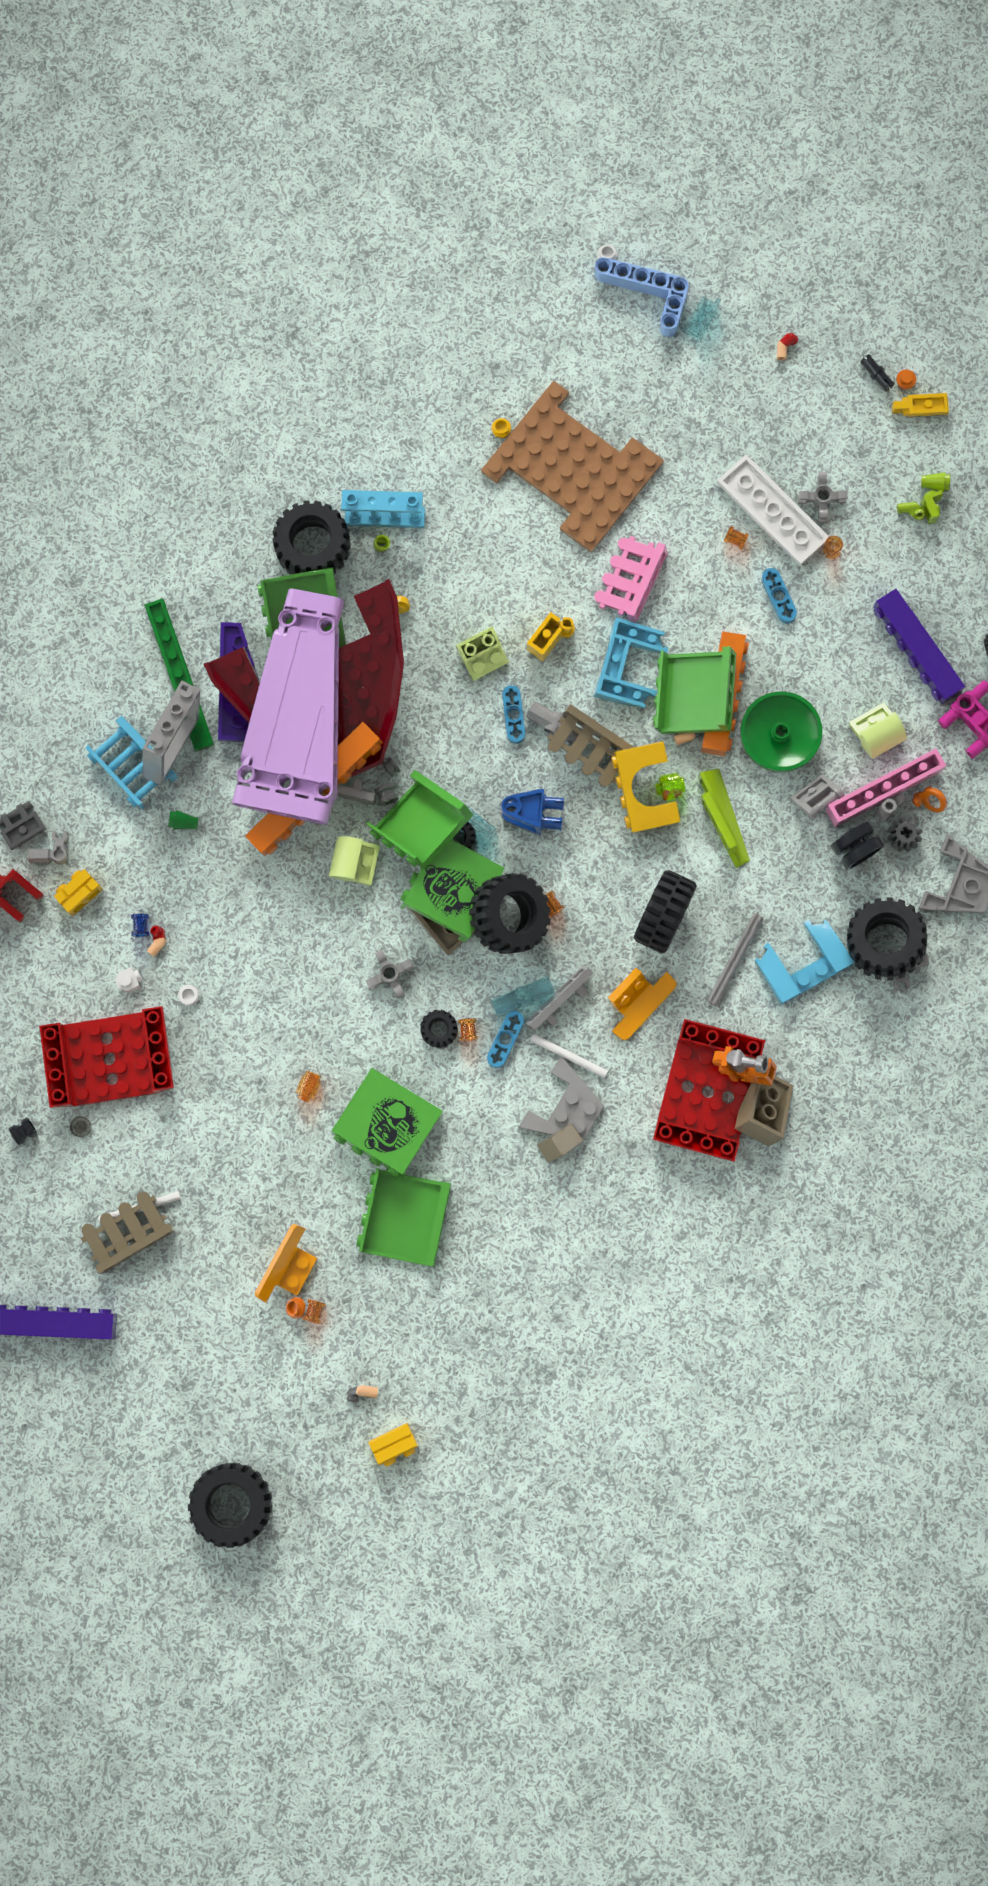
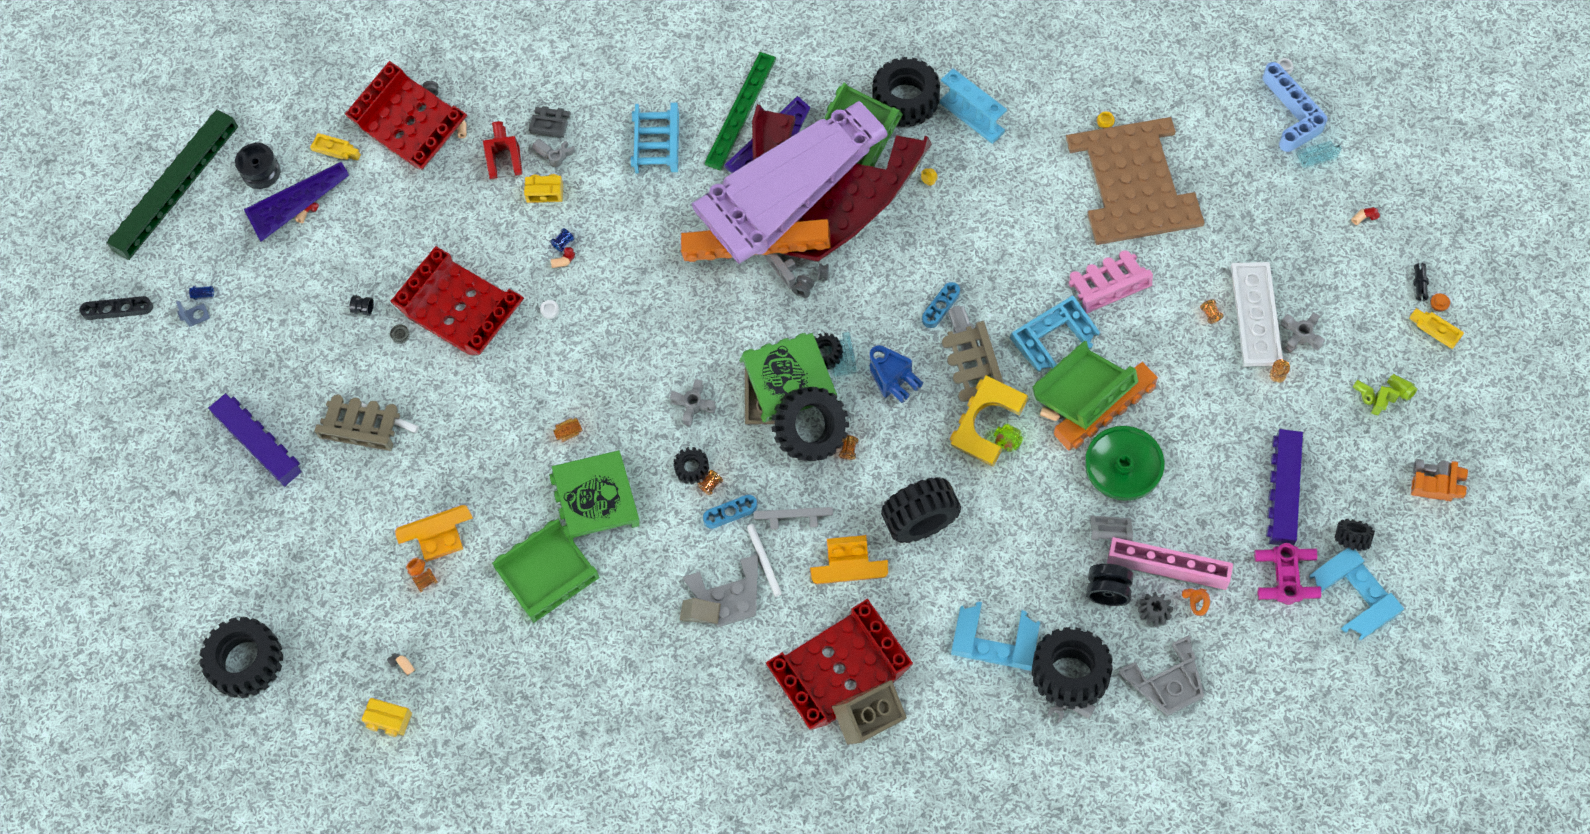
camera: 40 degrees right, 15 degrees down
white plate [115,967,143,993] -> none
light grey window [143,681,200,785] -> none
green cone [168,810,199,830] -> none
yellowish green brick [328,836,380,886] -> none
bright green panel [366,770,473,870] -> none
lime hinge [373,535,390,552] -> none
yellowish green brick [456,626,509,681] -> none
clear light blue piece [491,976,555,1017] -> none
yellow hinge [527,612,575,662] -> none
lime wedge [698,769,750,868] -> none
light grey axle [707,913,763,1006] -> none
hips [712,1046,777,1086] -> none
dark azure beam [761,568,797,624] -> none
yellowish green brick [849,703,907,759] -> none
light grey bar [875,793,907,823] -> none

